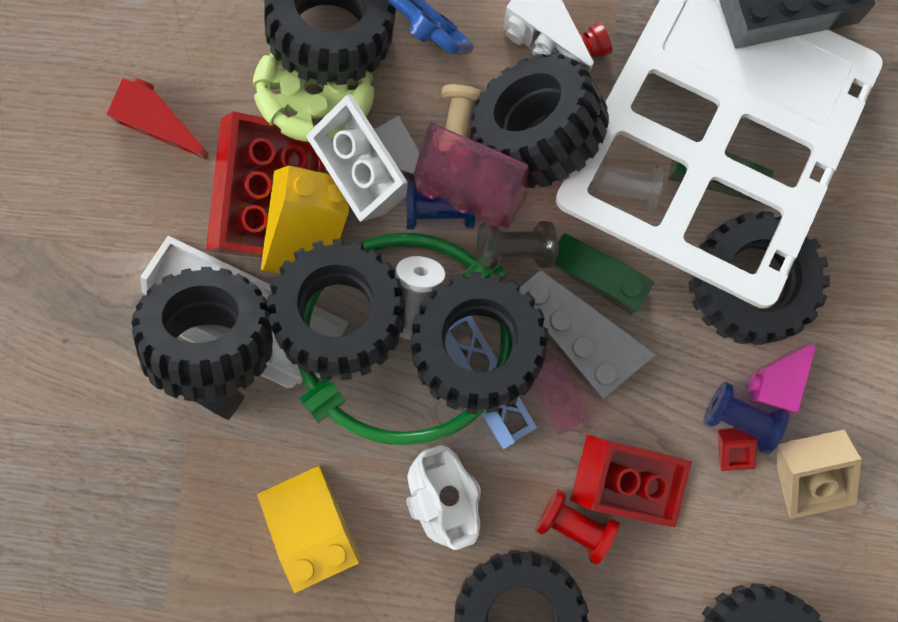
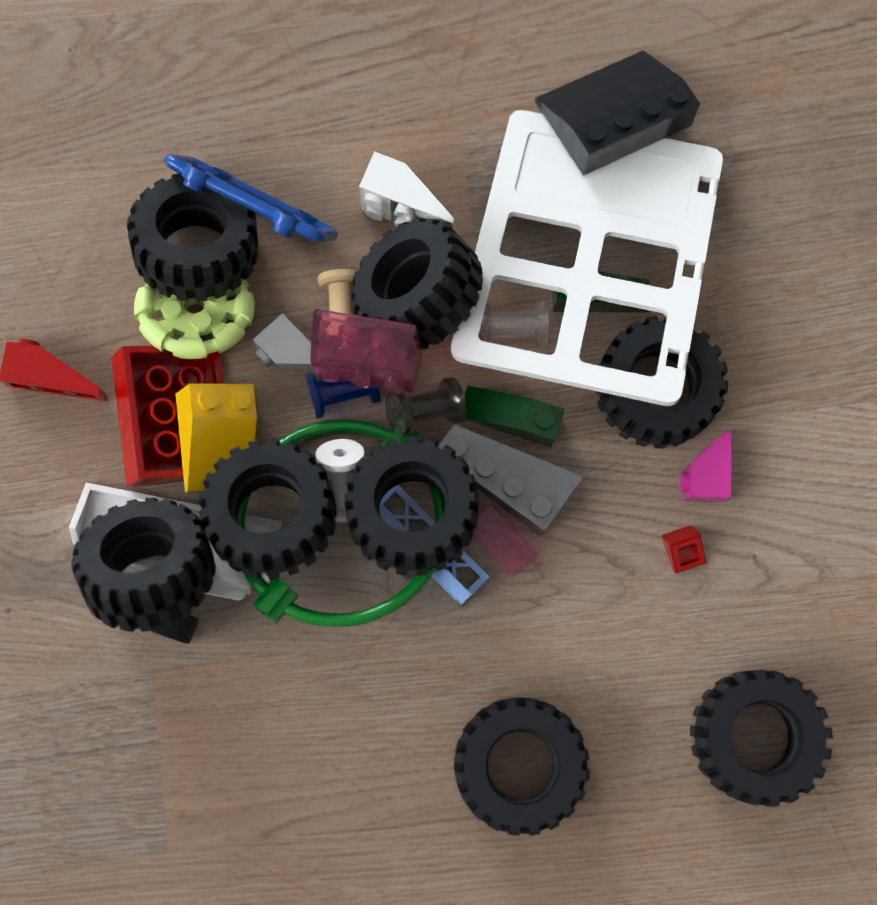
camera: 20 degrees left, 5 degrees down
yellow slope [257,465,362,594] -> none
white slope [306,94,408,222] -> none
white piece [406,445,481,550] -> none
red piece [535,489,620,565] -> none
red slope [570,434,692,528] -> none
red wheel [578,22,613,58] -> none
clear blue piece [703,381,789,455] -> none
tan slope [777,430,862,519] -> none

